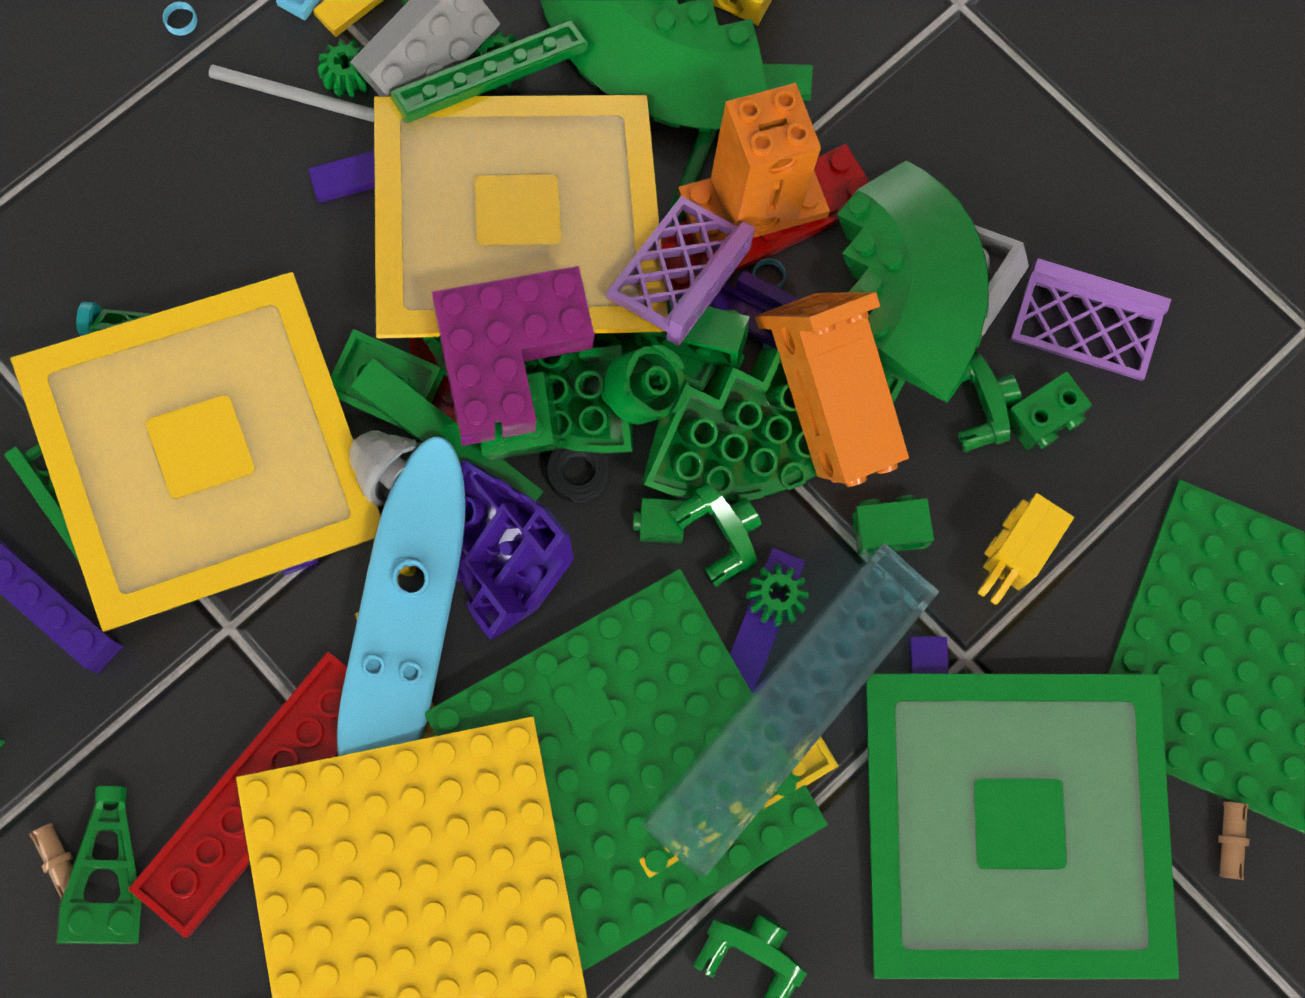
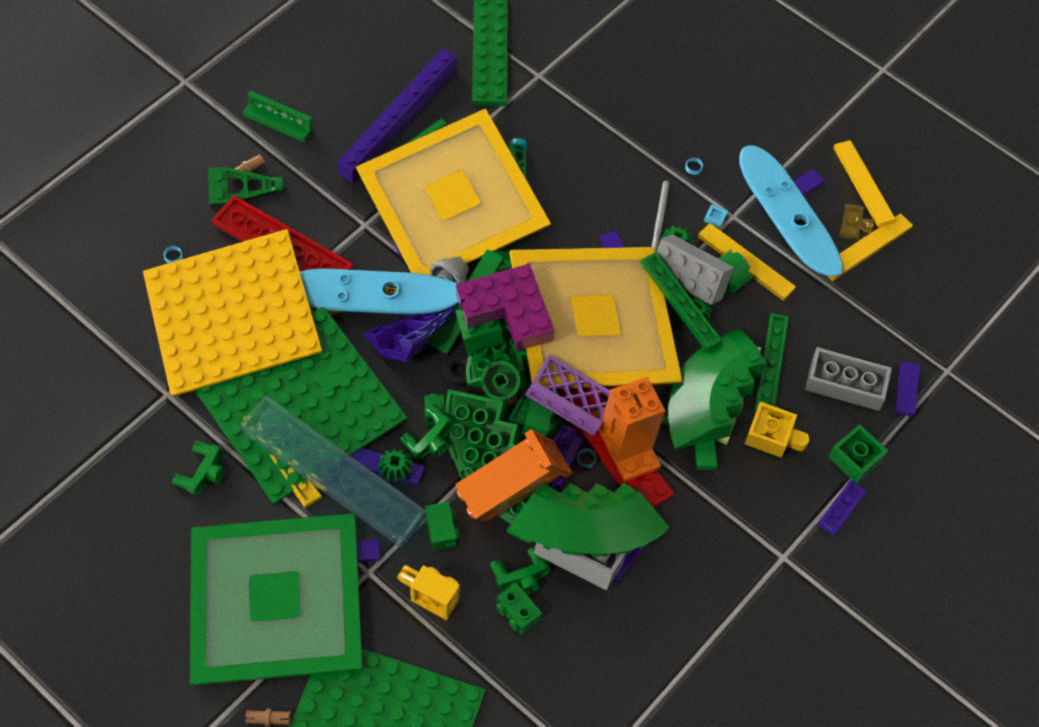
camera: 85 degrees right, 15 degrees down
medium lavender fence [1010,258,1171,381] -> none

